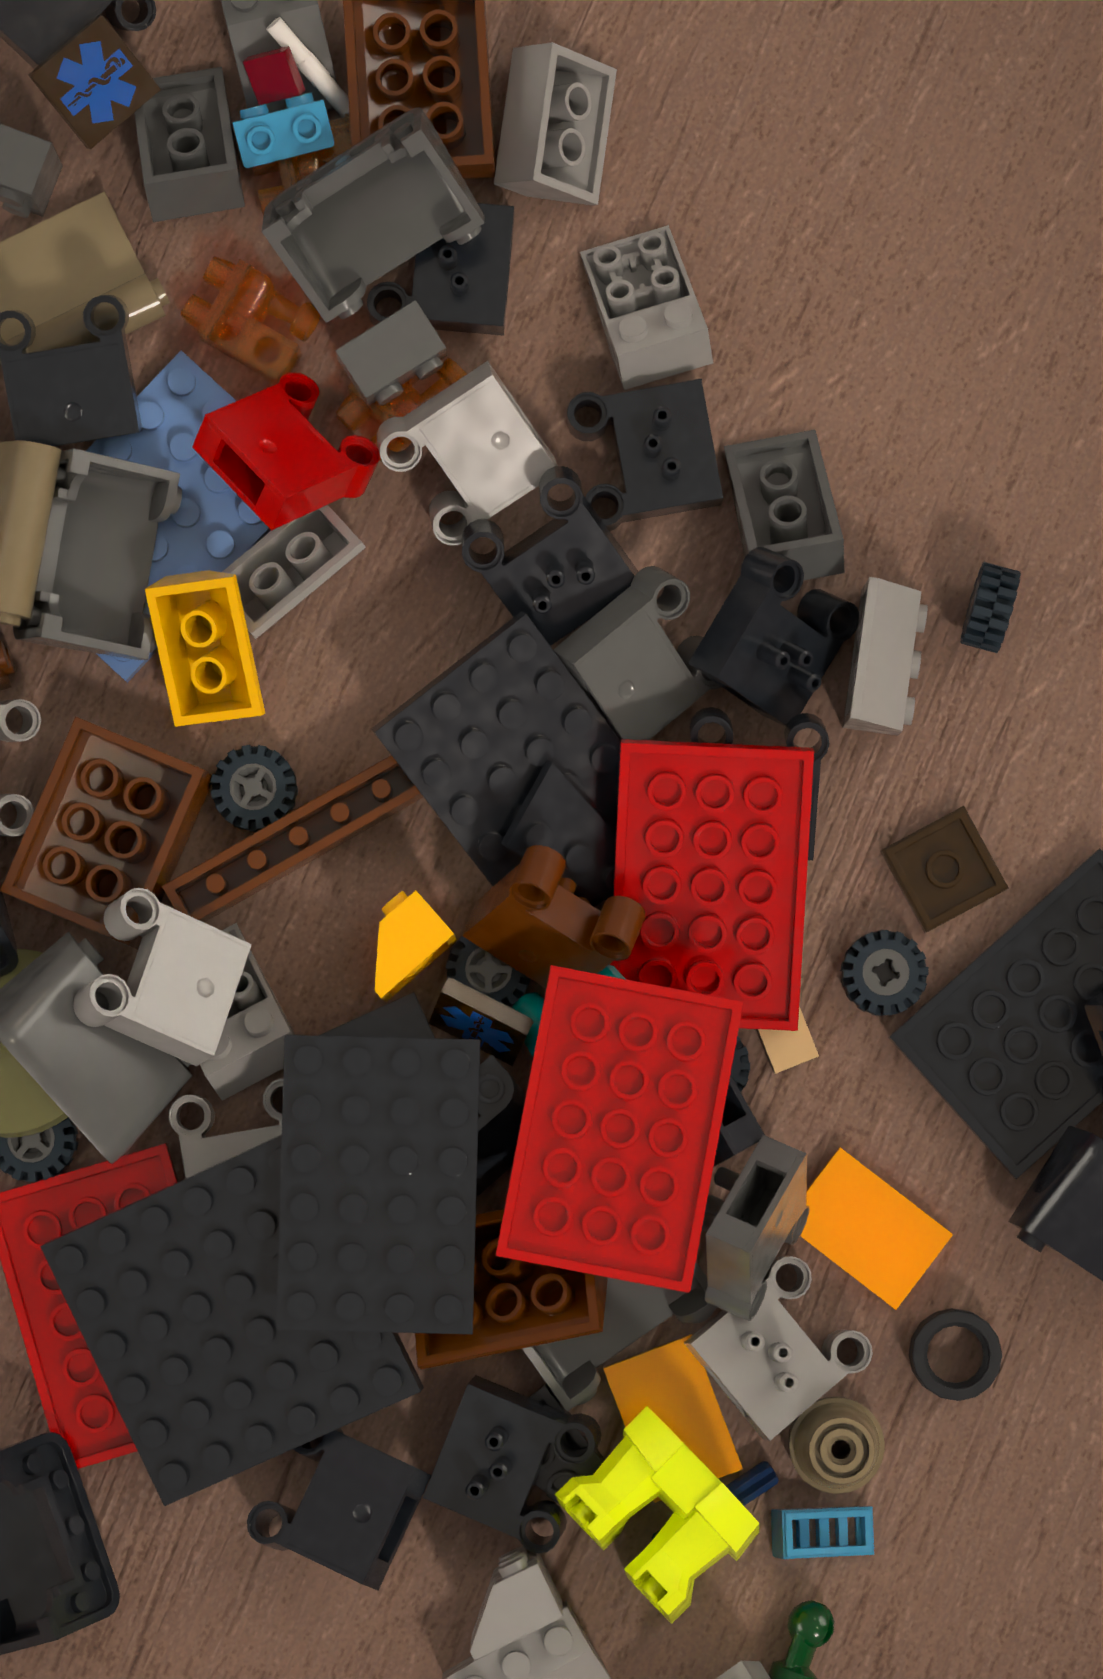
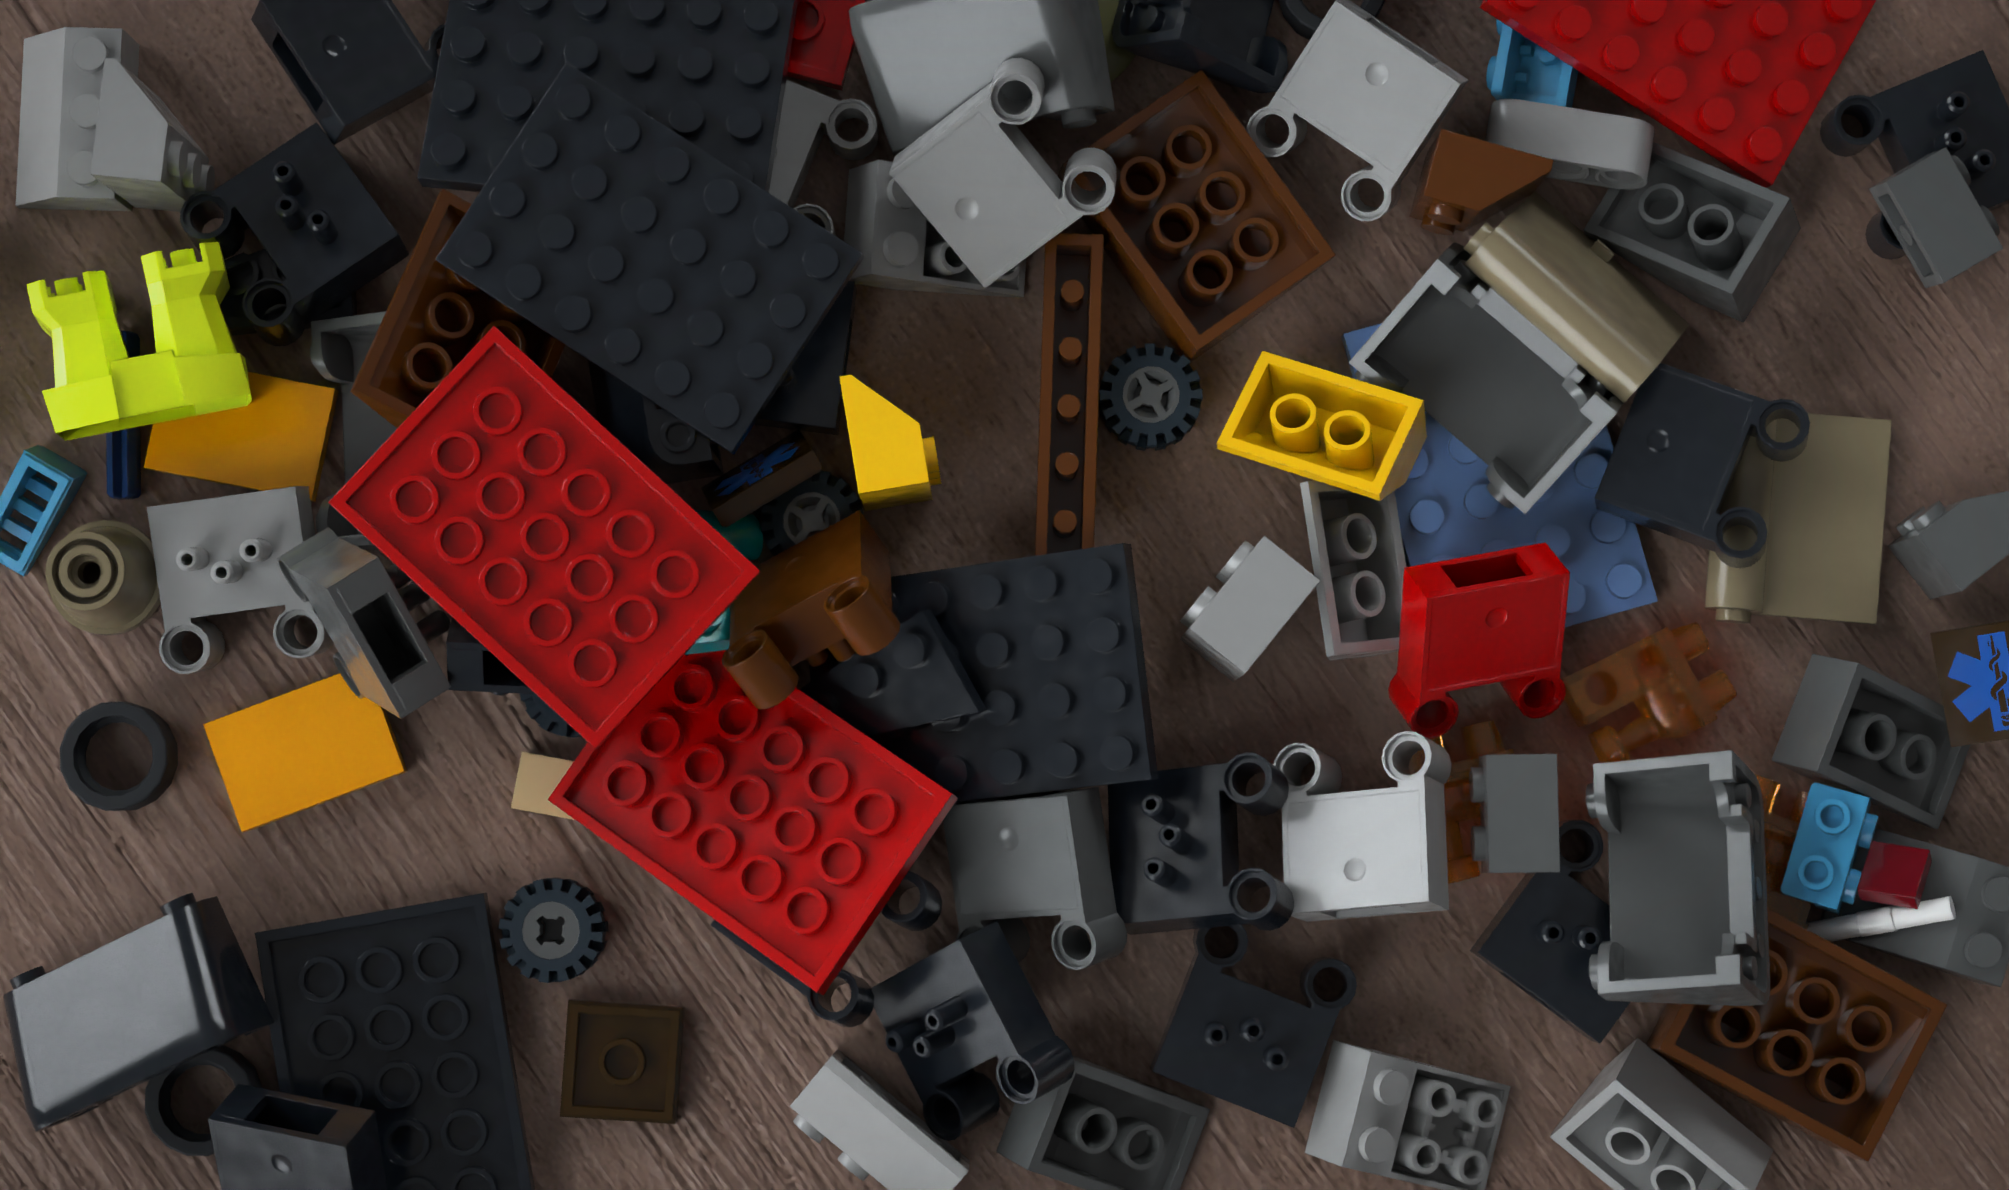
camera: 125 degrees right, 0 degrees up
none -> light grey brick [1180,536,1320,682]

